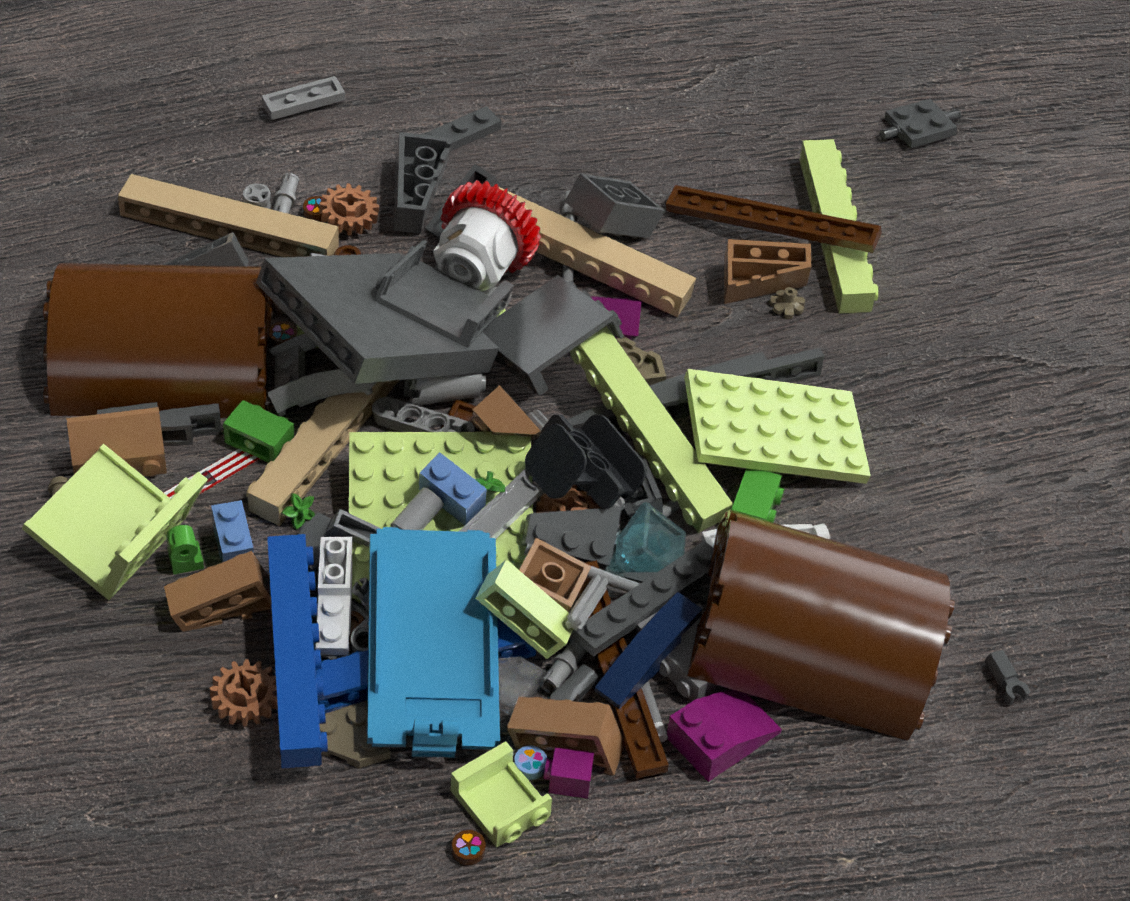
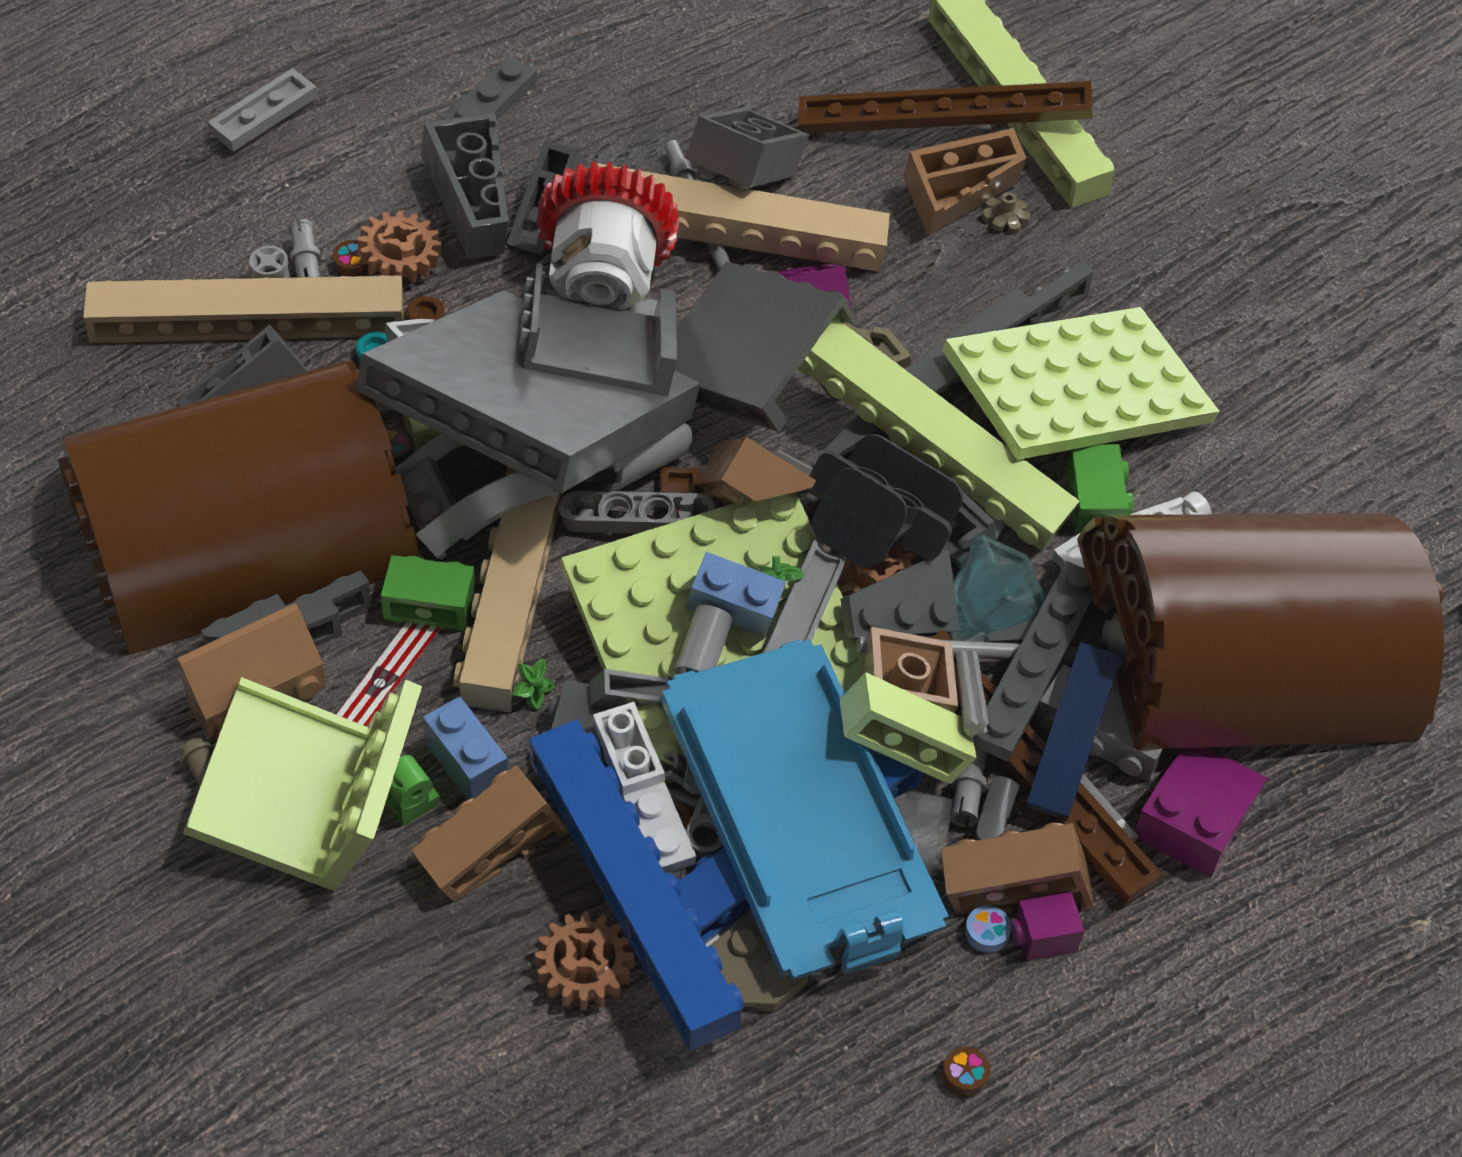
camera: 20 degrees left, 5 degrees up
yellowish green panel [451,741,552,848] -> none

